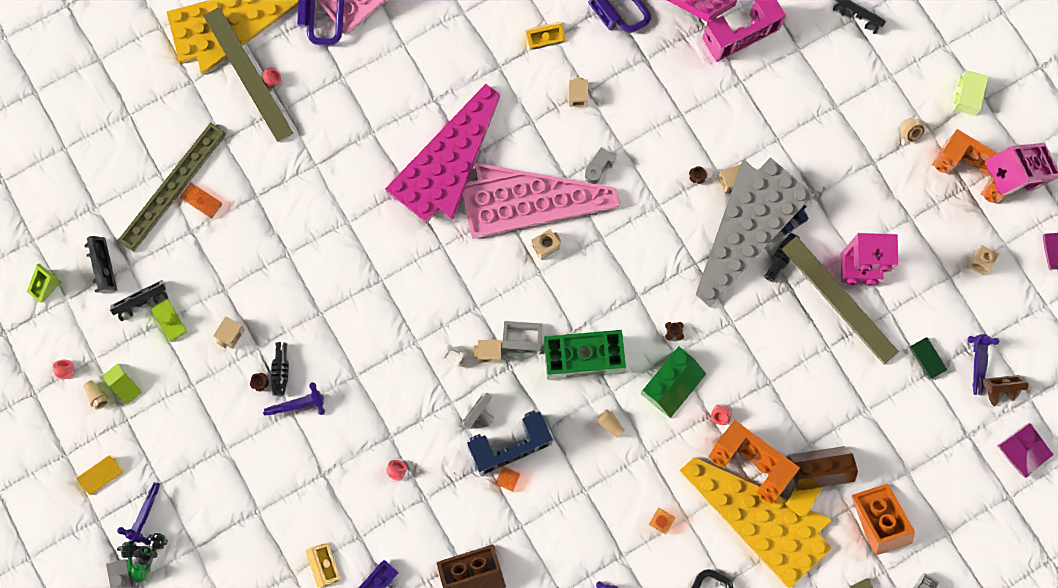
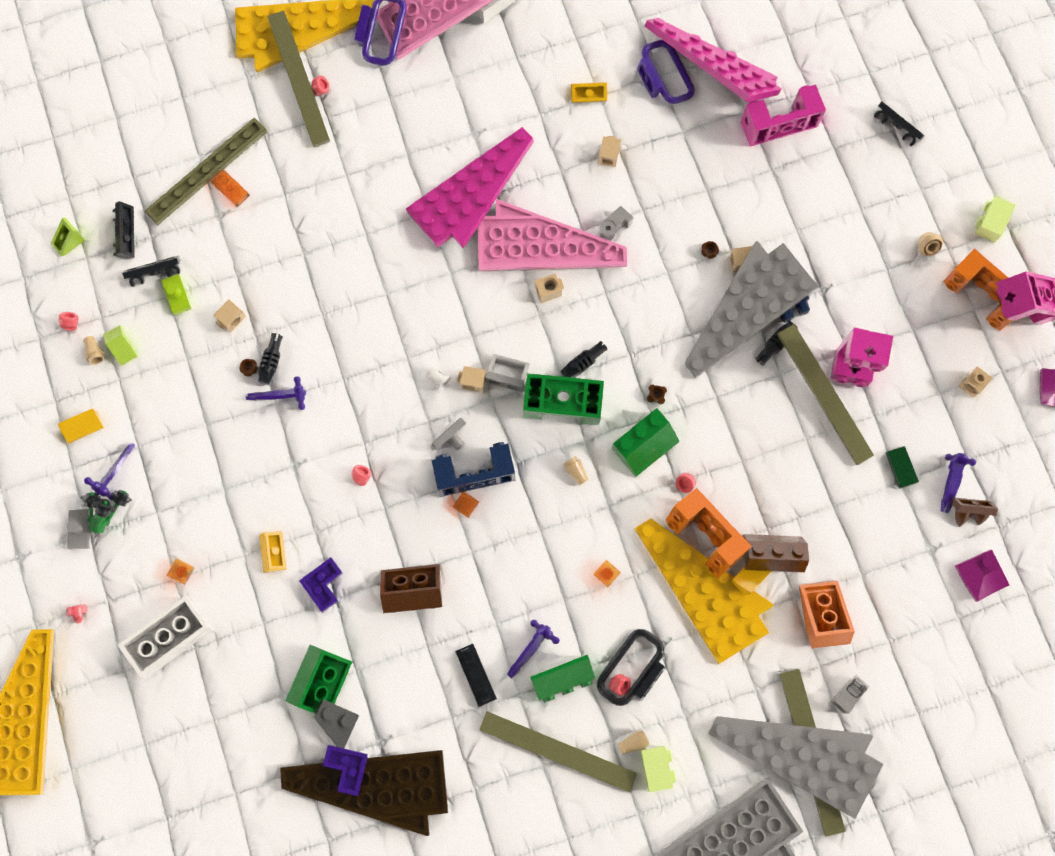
camera: 15 degrees right, 0 degrees up
none -> black hinge [560,341,608,378]

